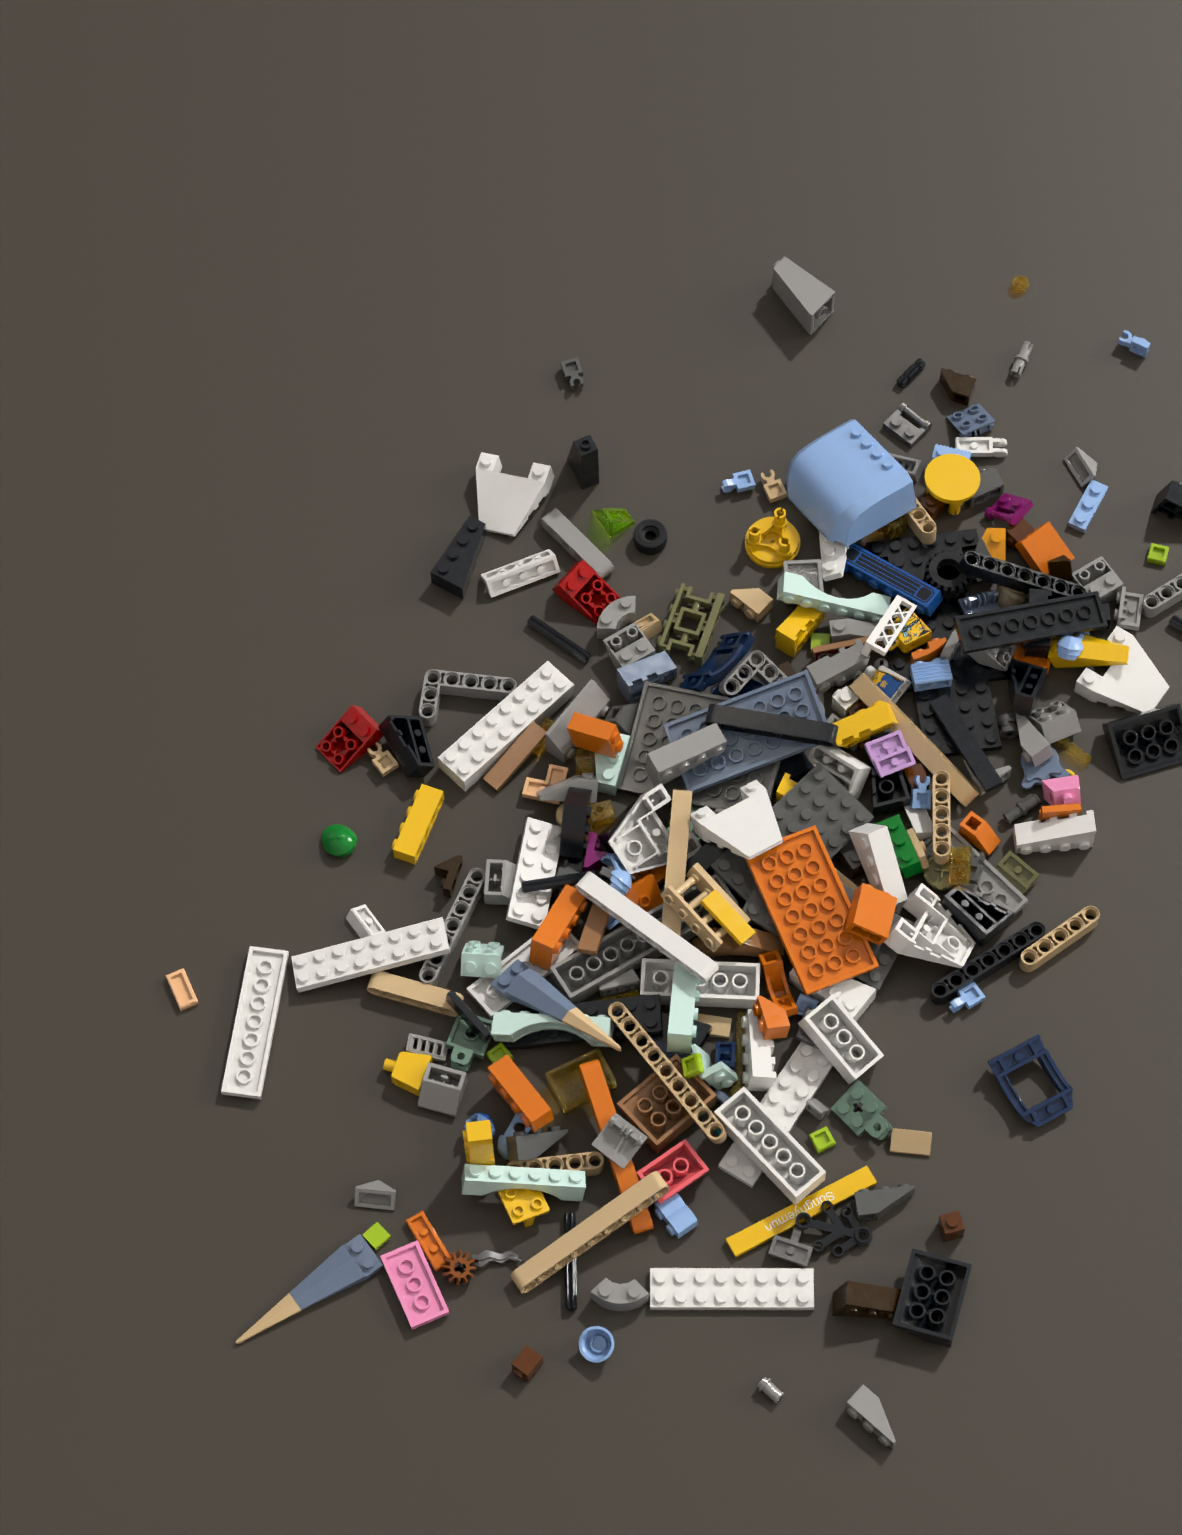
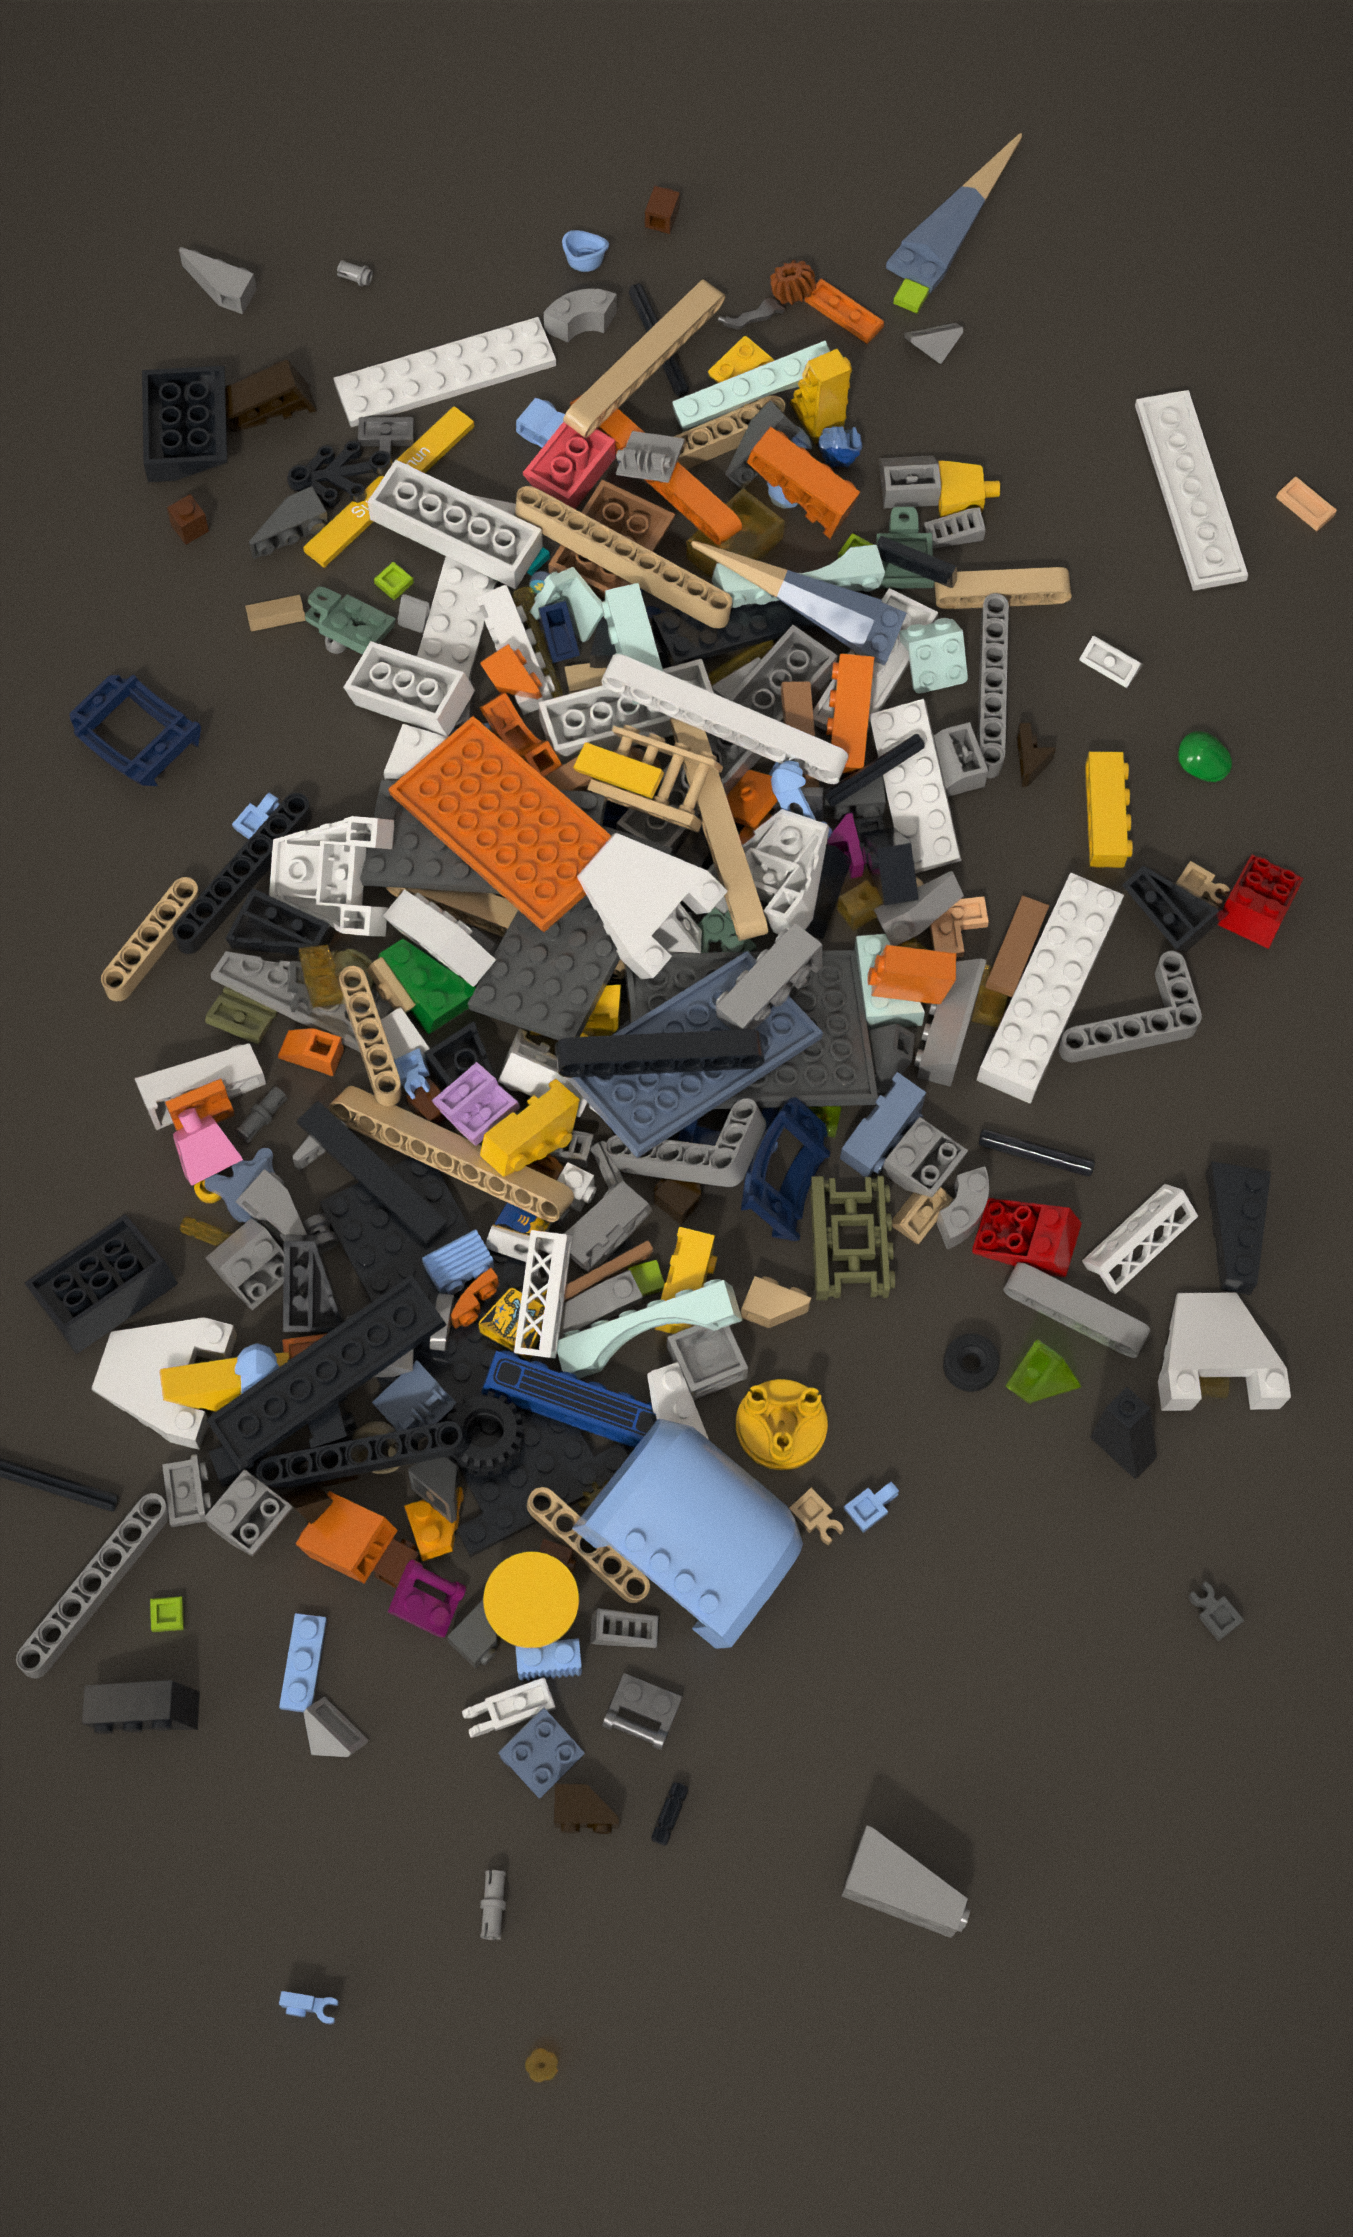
camera: 155 degrees right, 5 degrees up
white plate [291,917,450,993] -> none
bright pink plate [380,1240,450,1330] -> none
lime tile [681,1053,704,1079] -> none
orange brick [845,883,897,946] -> none

